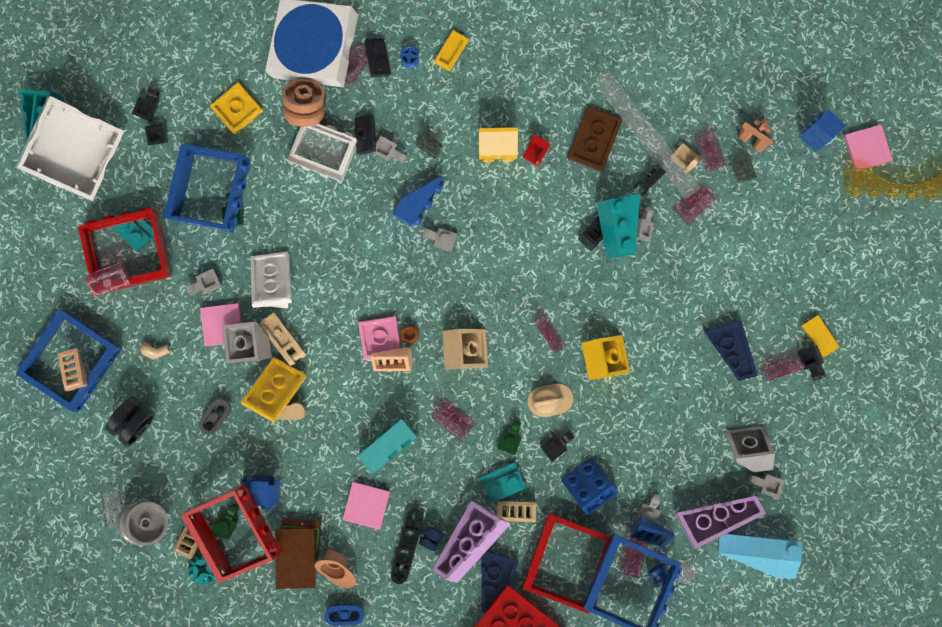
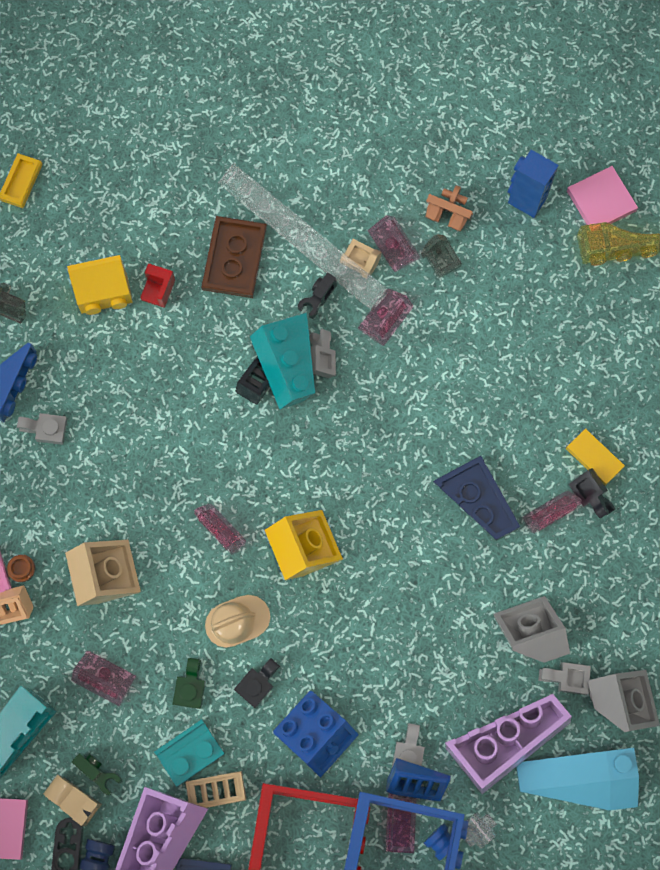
camera: 10 degrees left, 10 degrees down
none -> tan leg [43,774,102,826]
none -> dark green plate [72,753,122,795]
none -> light grey slope [588,670,660,732]

